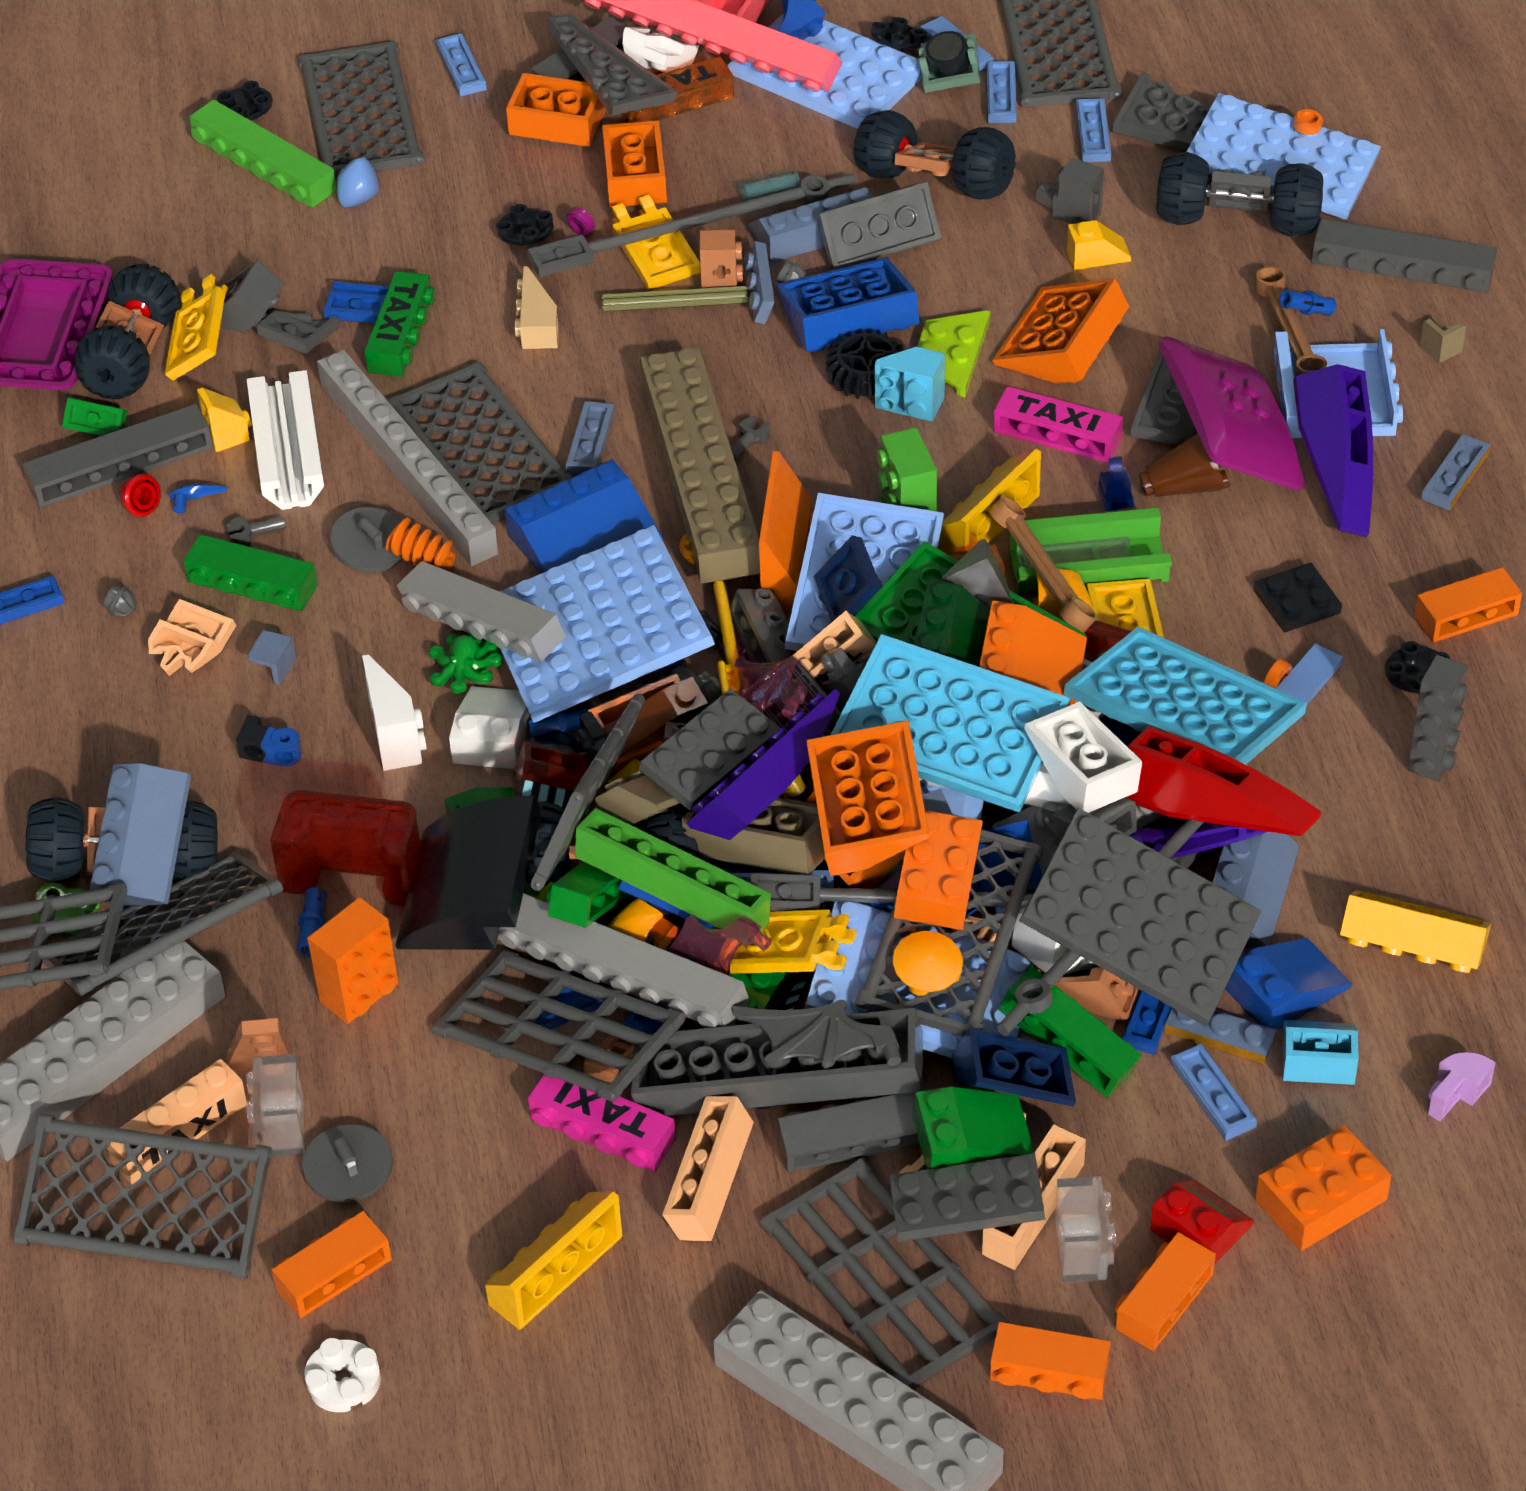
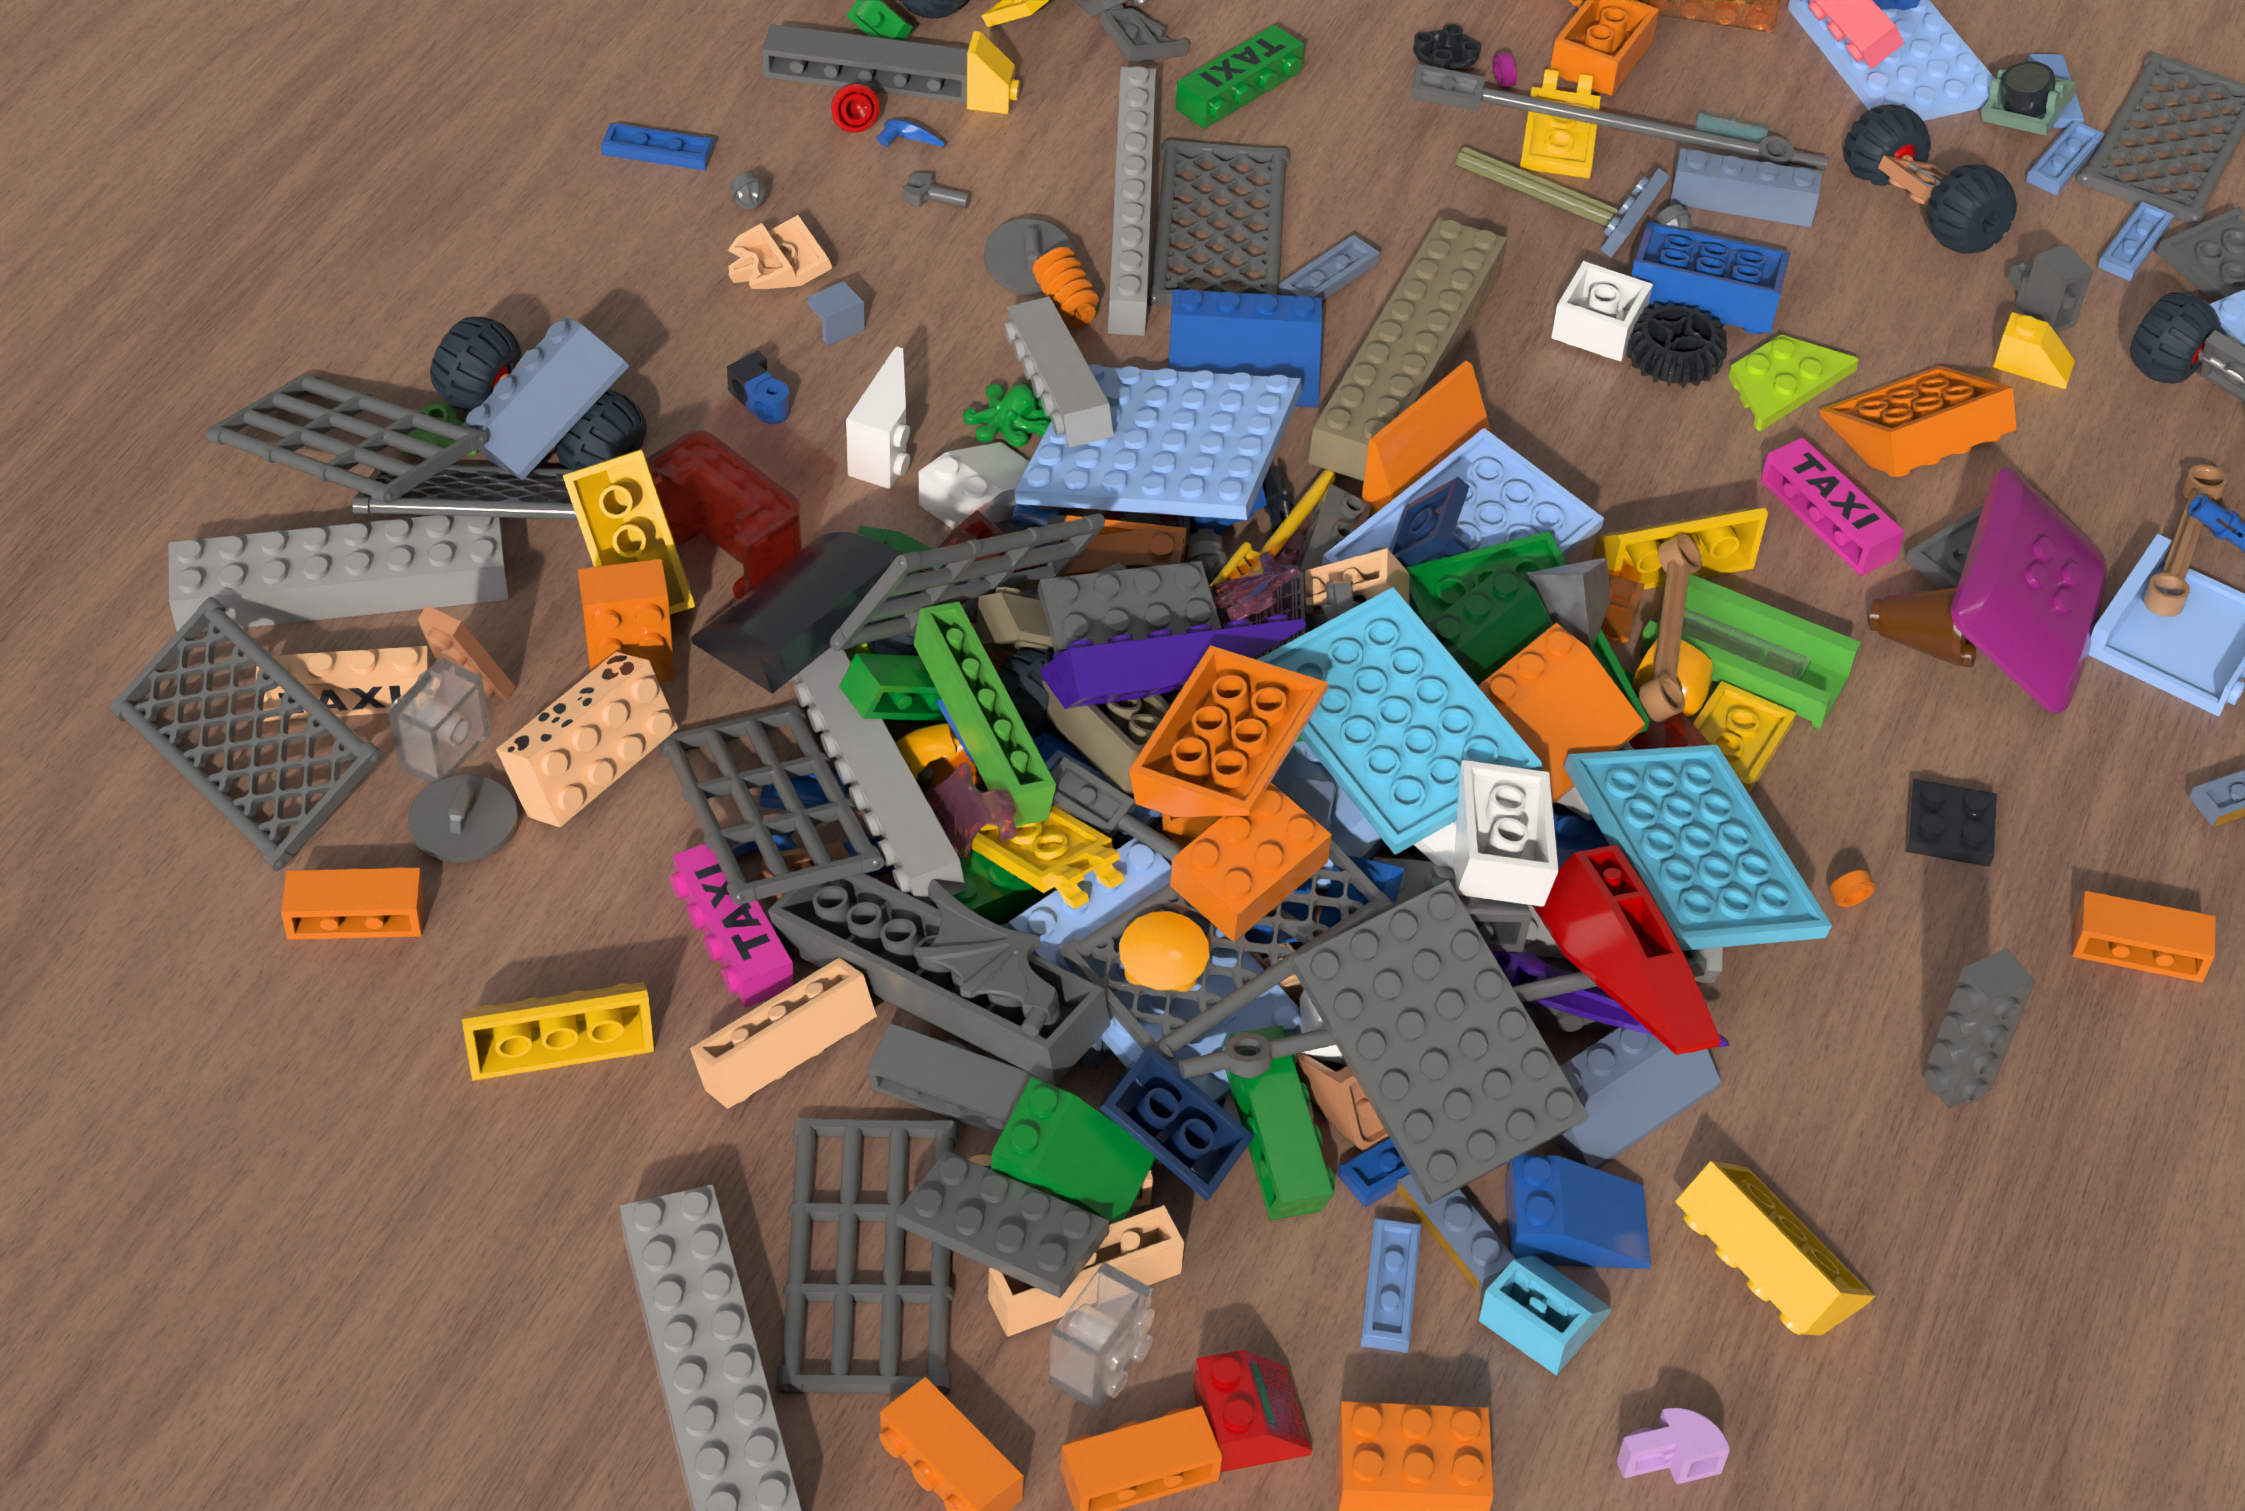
camera: 30 degrees right, 0 degrees up
green brick [183,535,318,611] -> none
white piece [247,370,324,510] -> none
white plate [304,1338,381,1412] -> none
blue plate [324,281,389,323] -> none
tan slope [515,266,559,349] -> none
nougat brick [700,230,743,288] -> none
dark grey bar [731,416,769,462] -> none
dark grey plate [816,181,942,270] -> none
black dish [871,17,927,49] -> none
medium azure slope [875,347,945,422] -> none
bright green brick [876,427,937,512] -> none
clear blue piece [1098,456,1134,511] -> none
medium blue tile [1276,643,1343,705] -> none
dark purple wedge [1293,364,1373,537] -> none
black dish [1385,641,1450,693] -> none
none -> light nougat brick [496,652,678,827]
none -> yellow slope [563,449,696,615]
none -> white brick [1551,261,1653,362]

